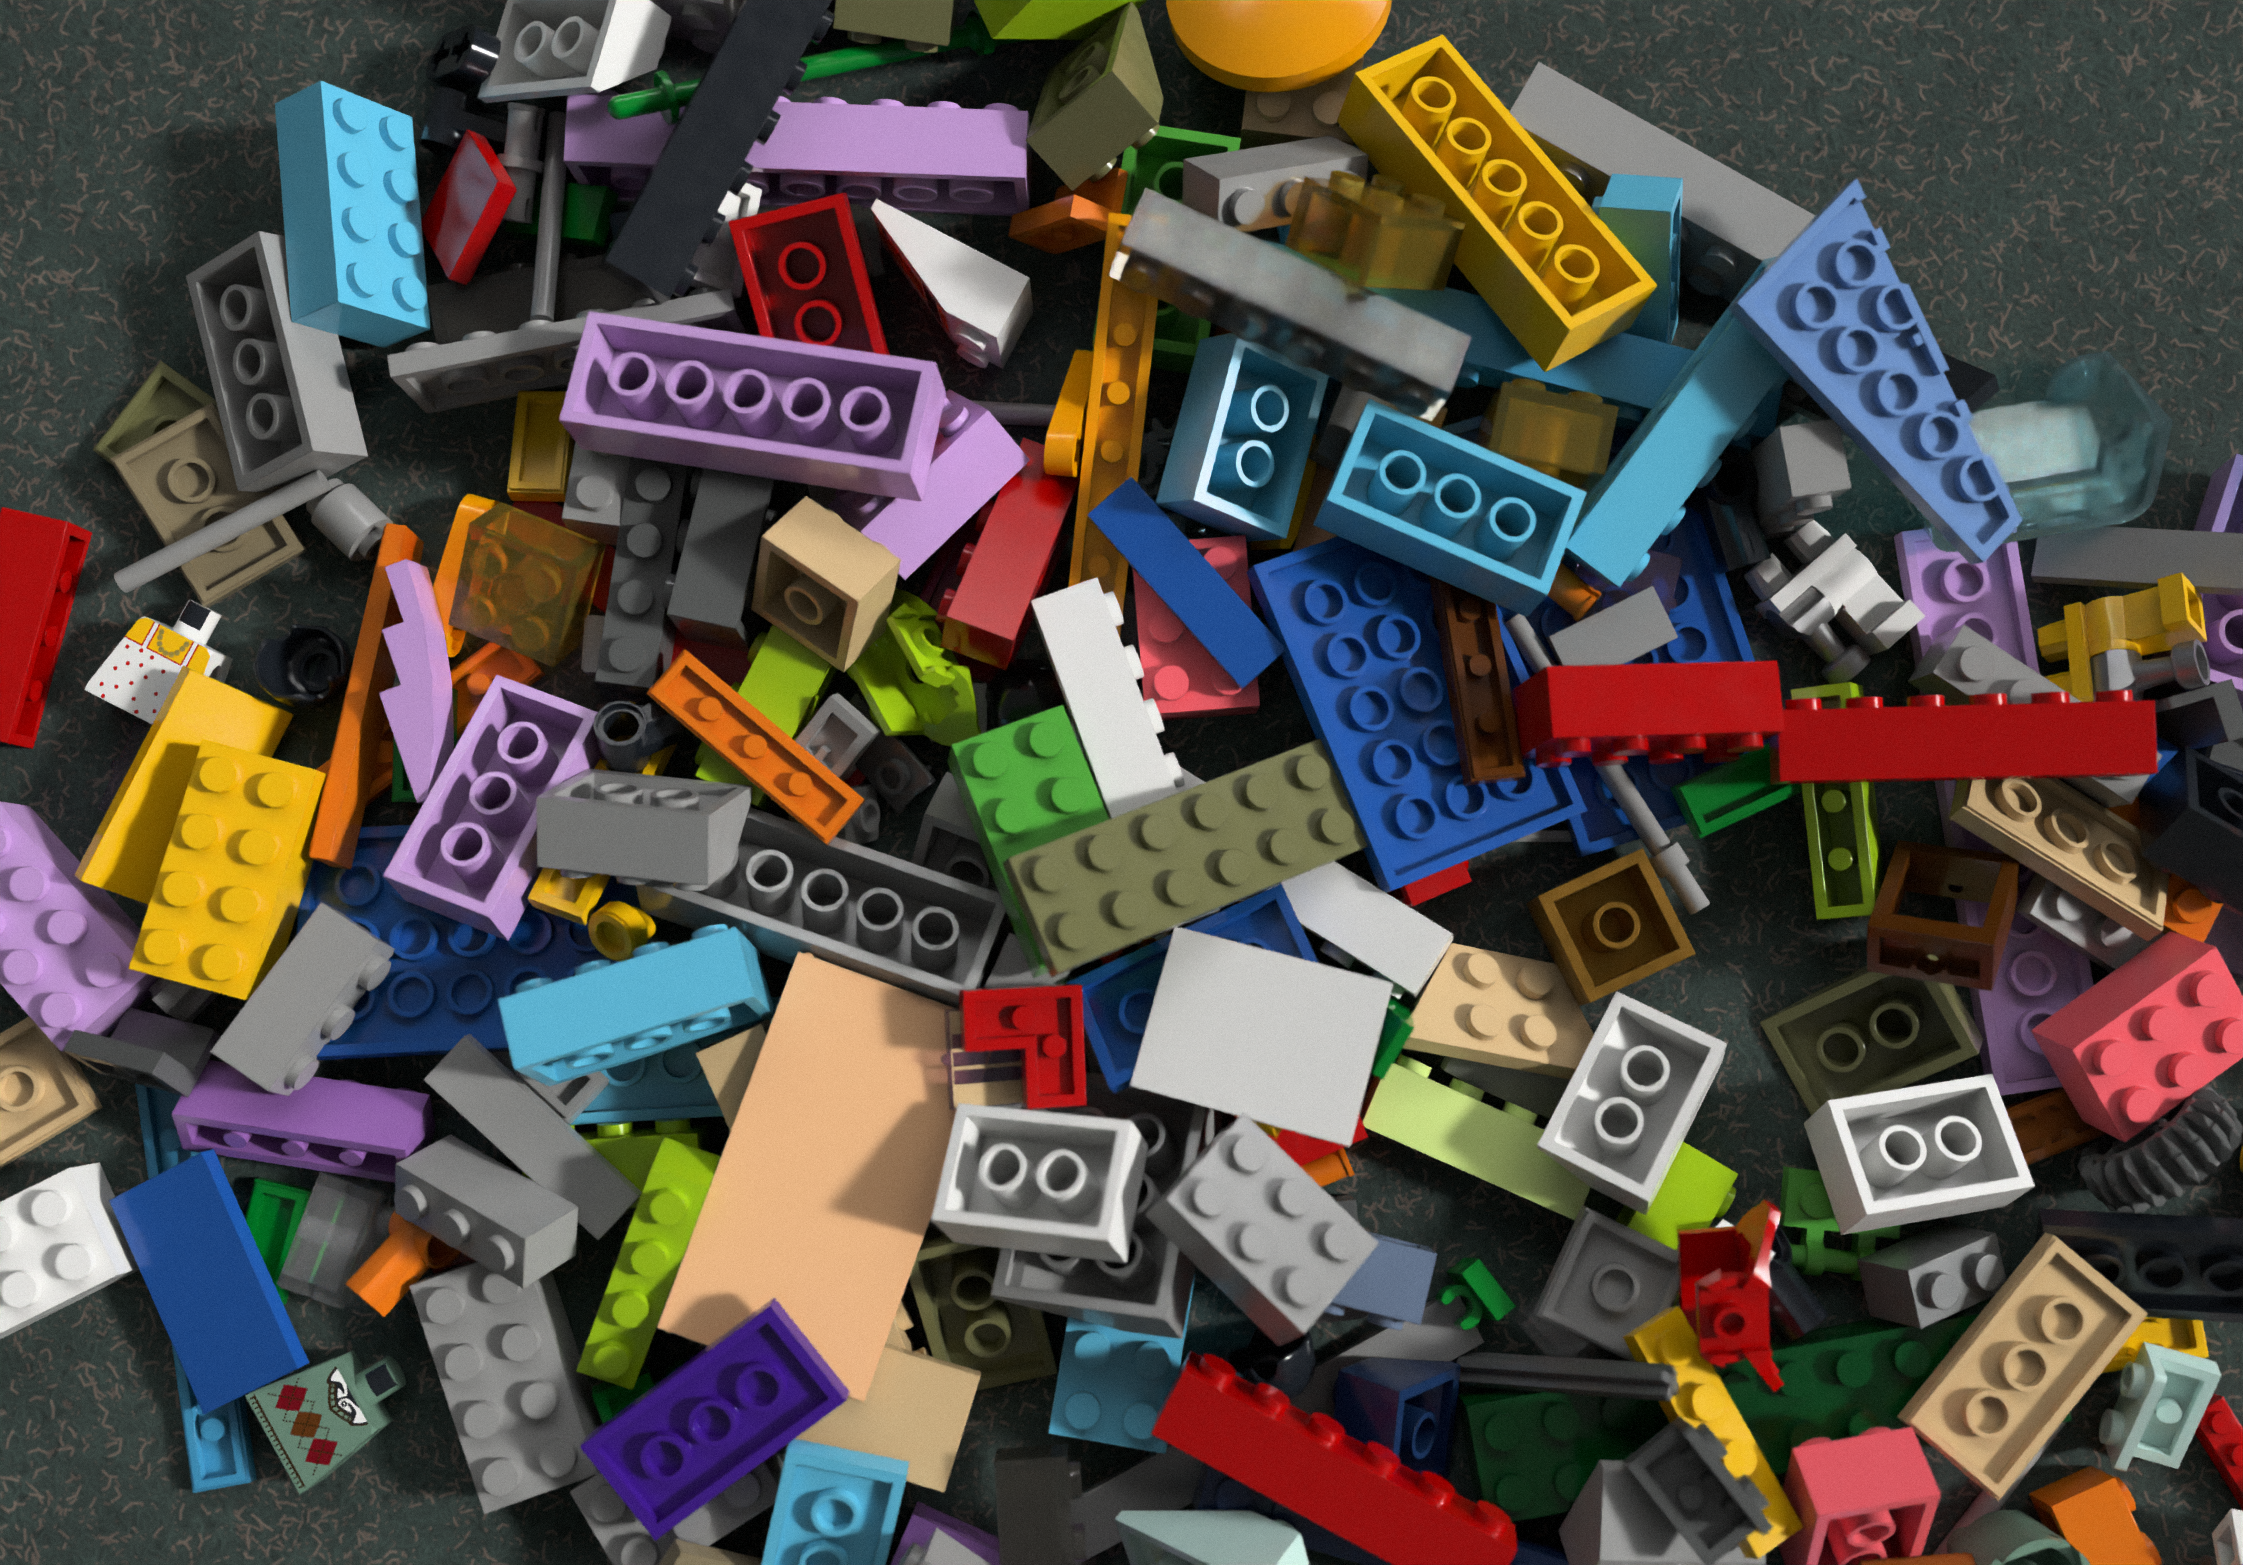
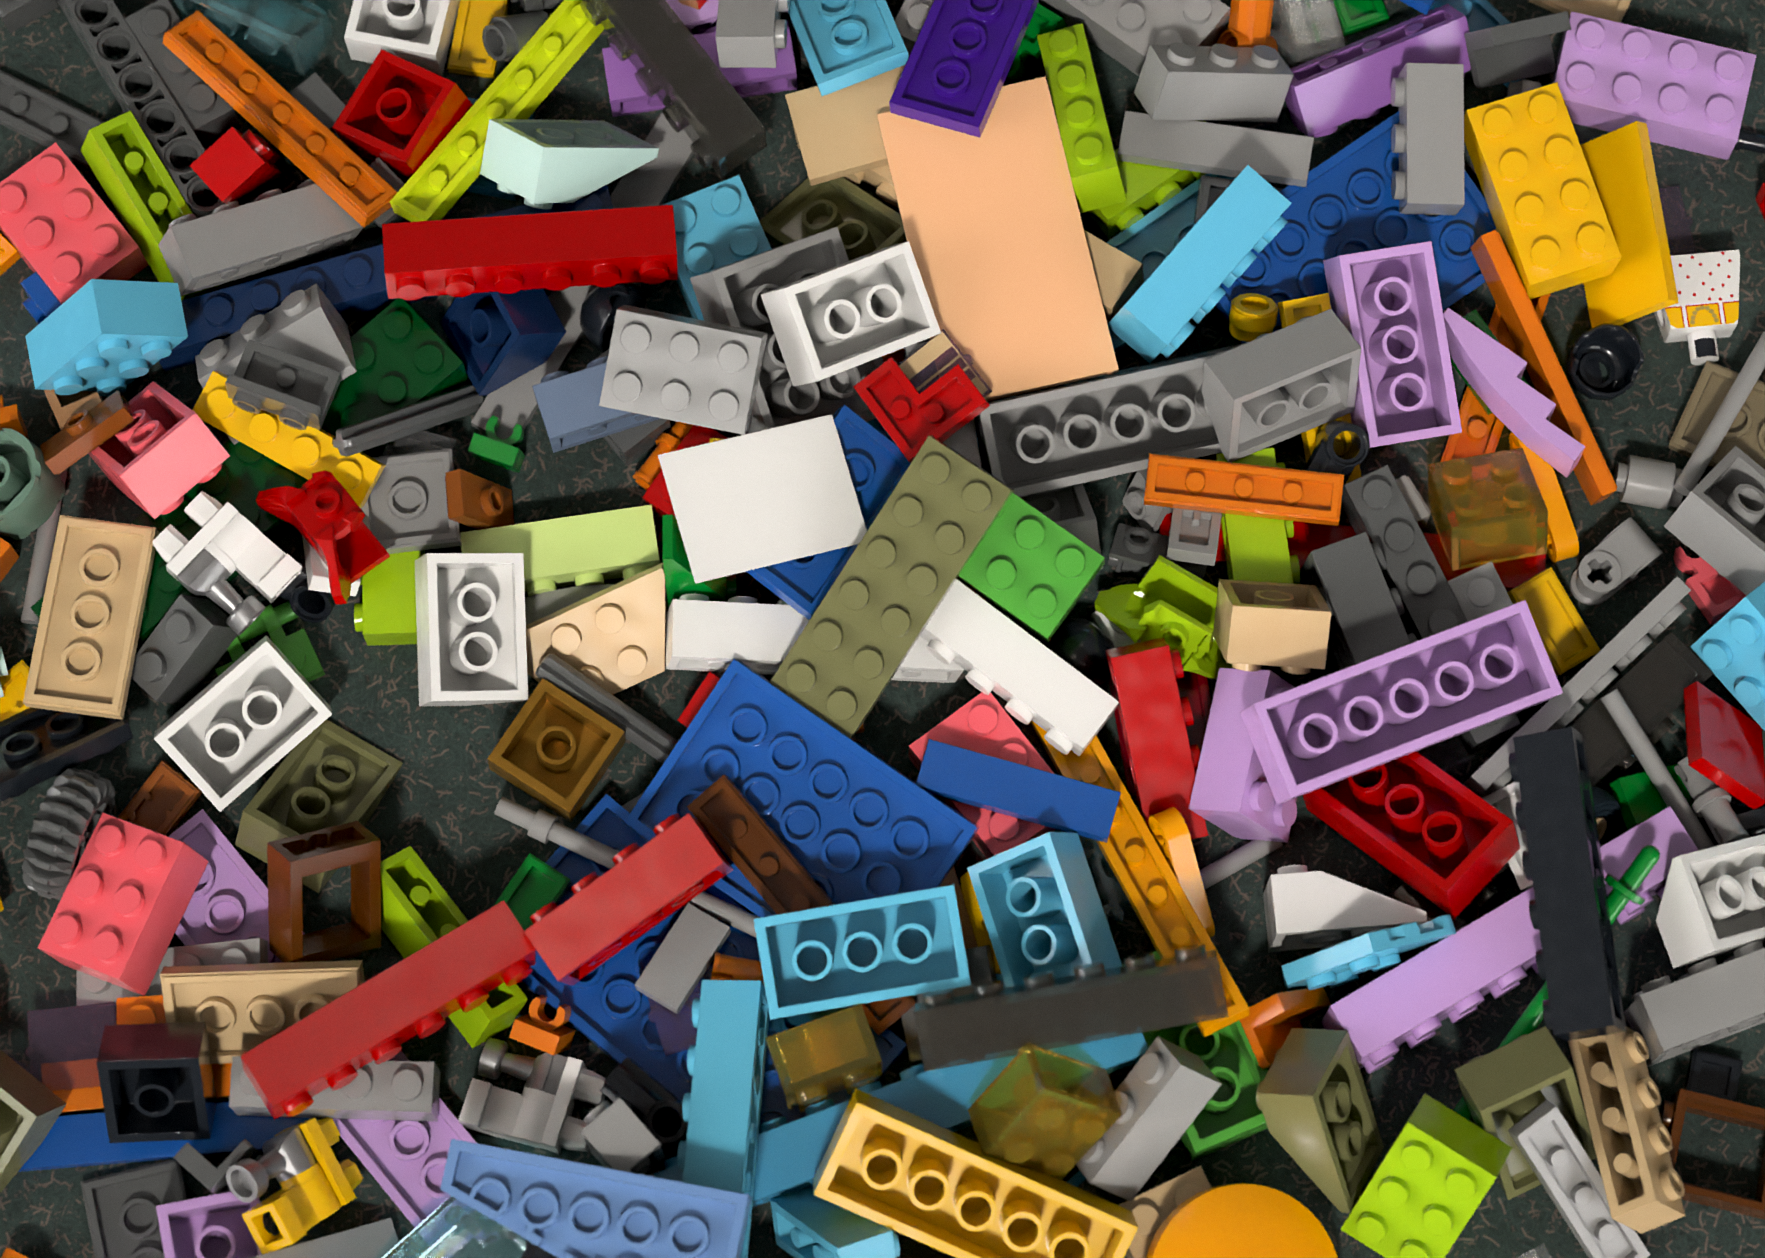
camera: 150 degrees right, 10 degrees down
none -> white hips [152,491,302,635]
none -> dark orange plate [445,469,515,530]
none -> orange tile [509,995,576,1055]
none -> dark grey axle [535,654,678,764]
none -> medium azure wing [1281,914,1456,992]
none -> light grey piece [1570,517,1663,606]
none -> coral plate [1673,546,1747,625]

